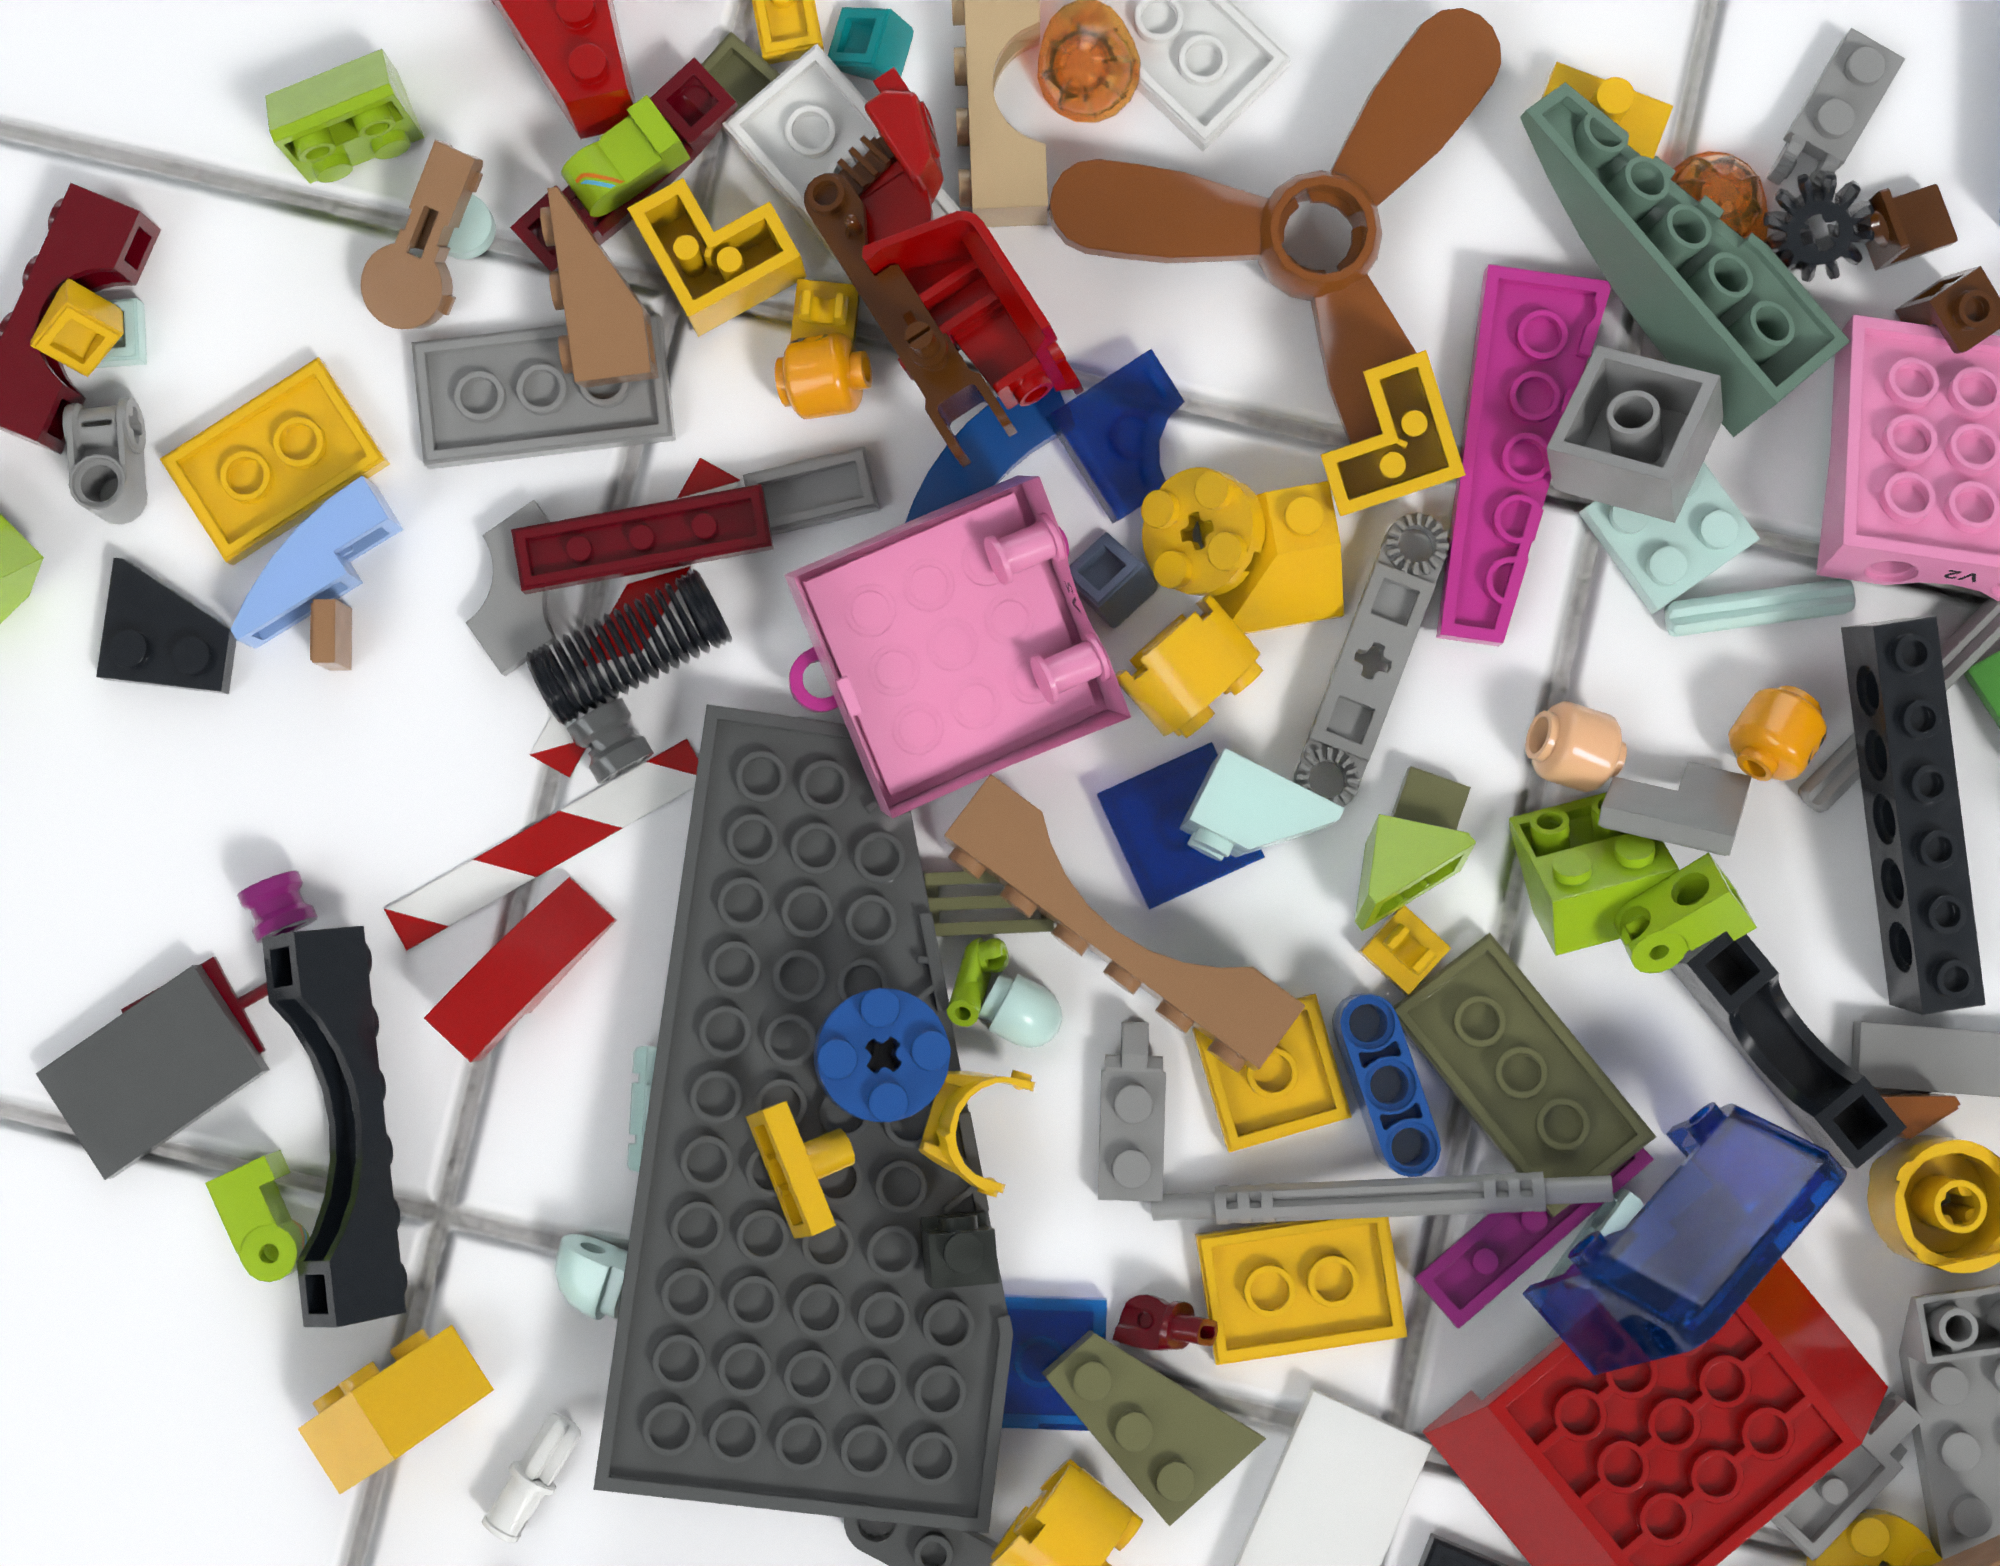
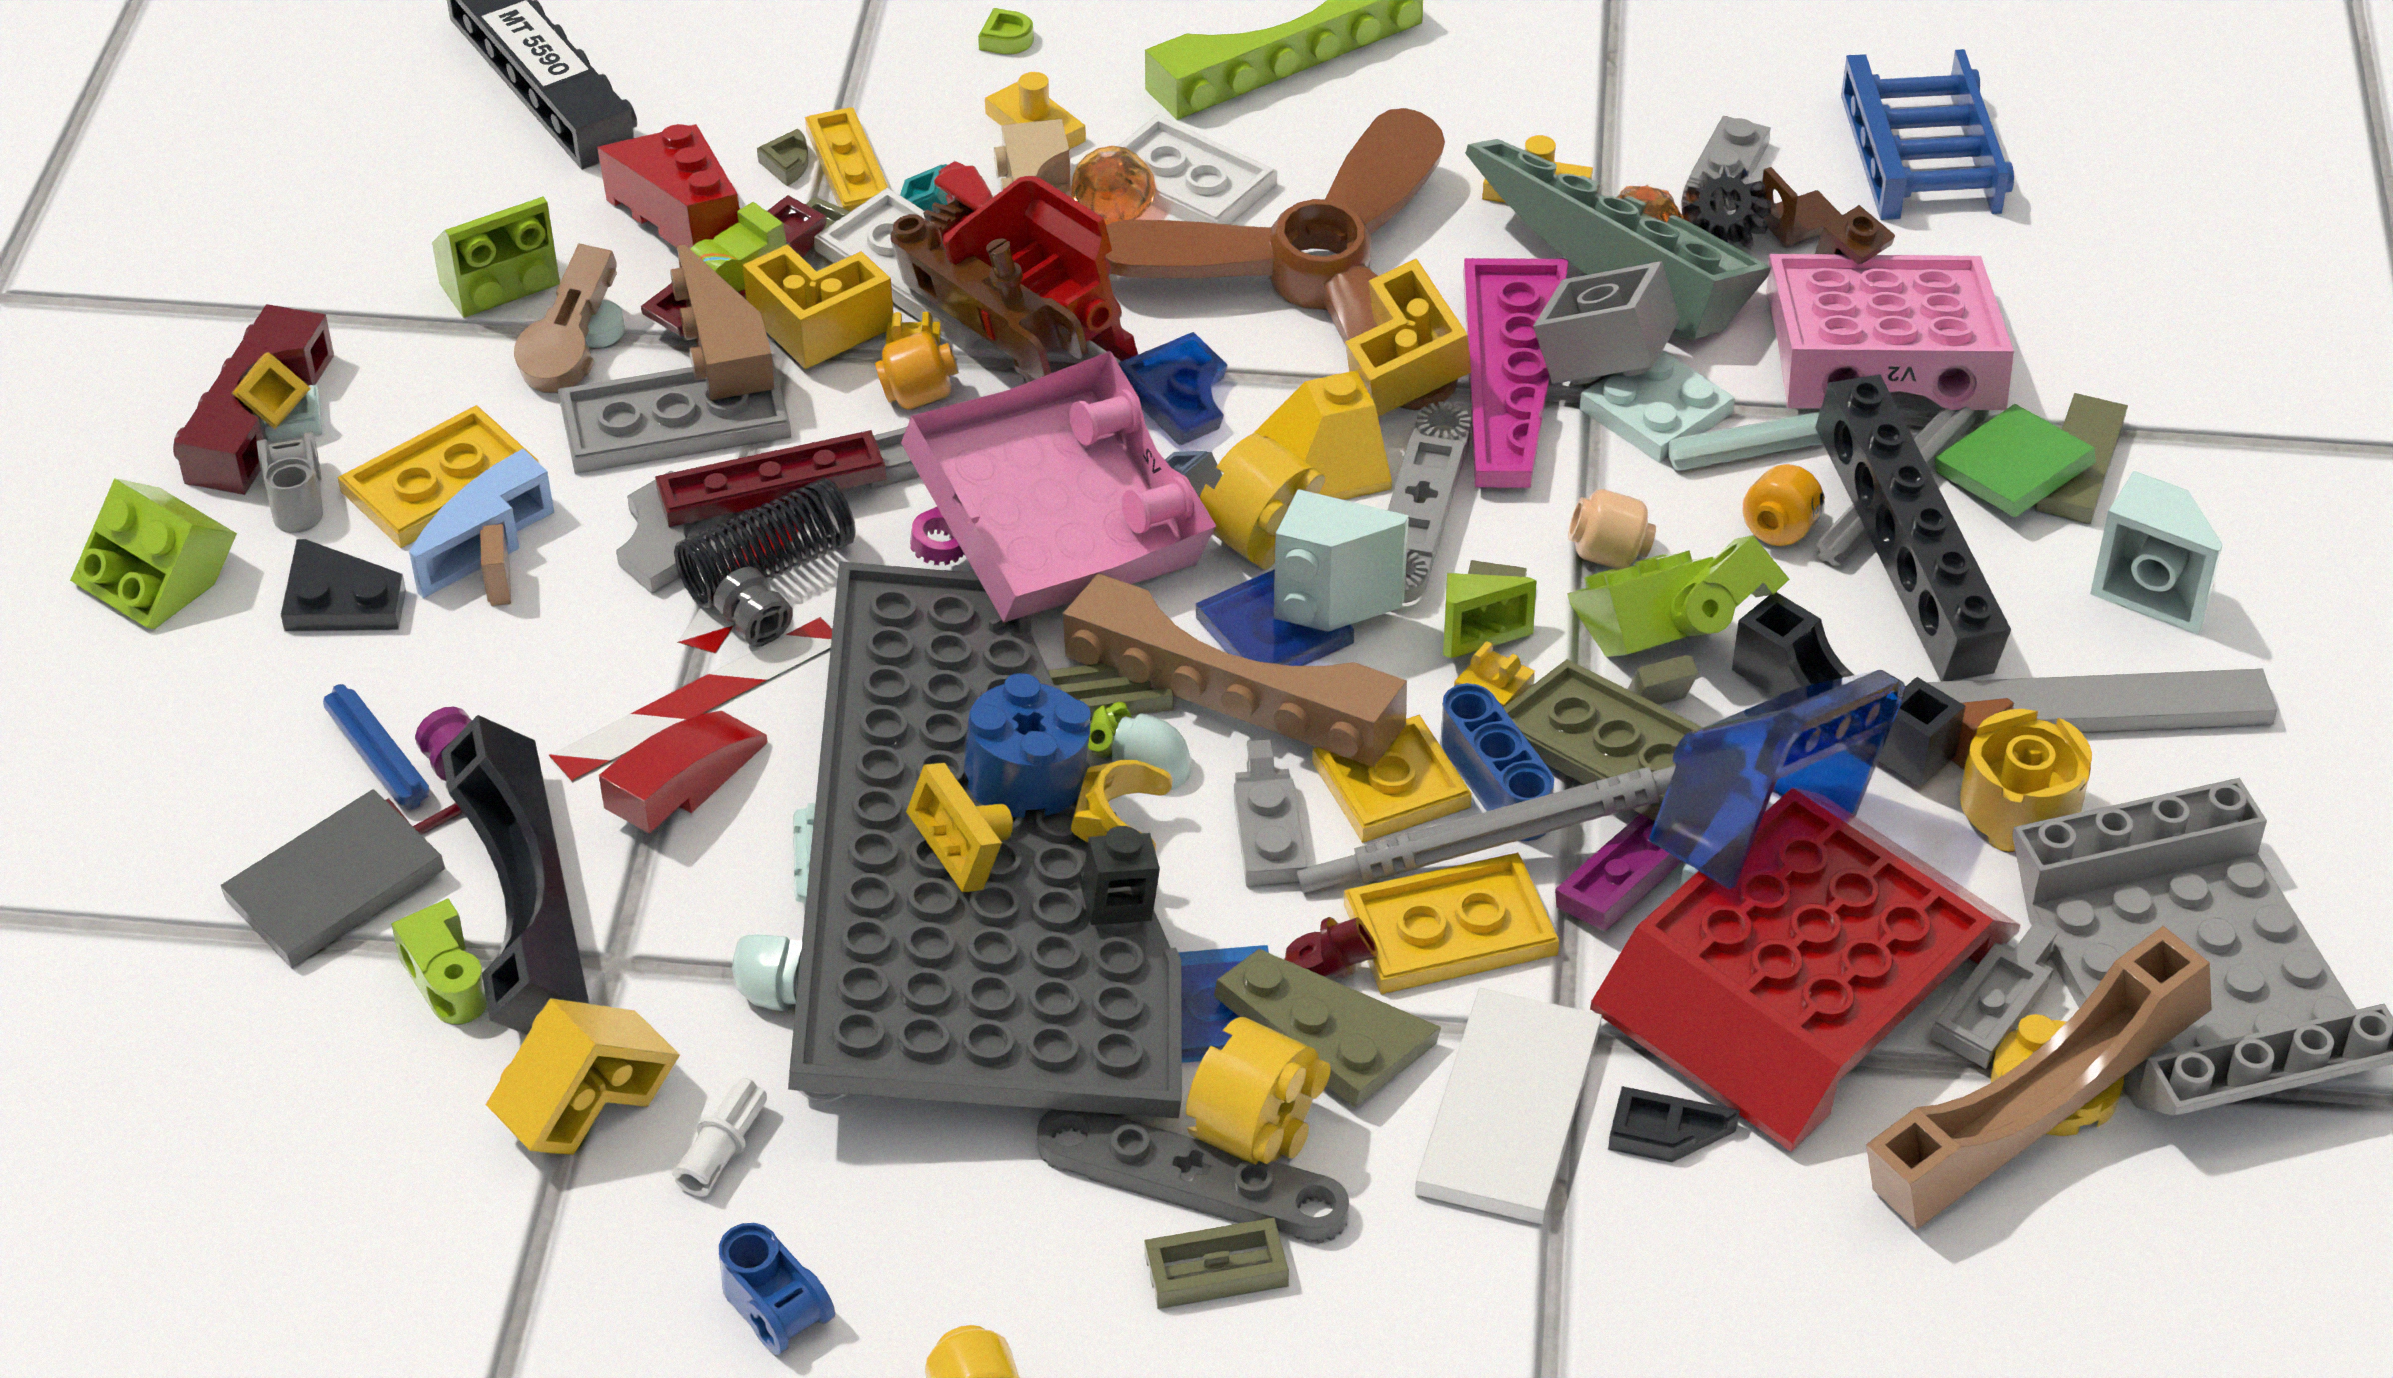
camera: 10 degrees left, 40 degrees down
yellow plate [1141,467,1265,596] -> none
light grey tile [1598,762,1752,856] -> none
none -> blue axle [323,684,430,810]
none -> olive tile [1628,655,1699,705]

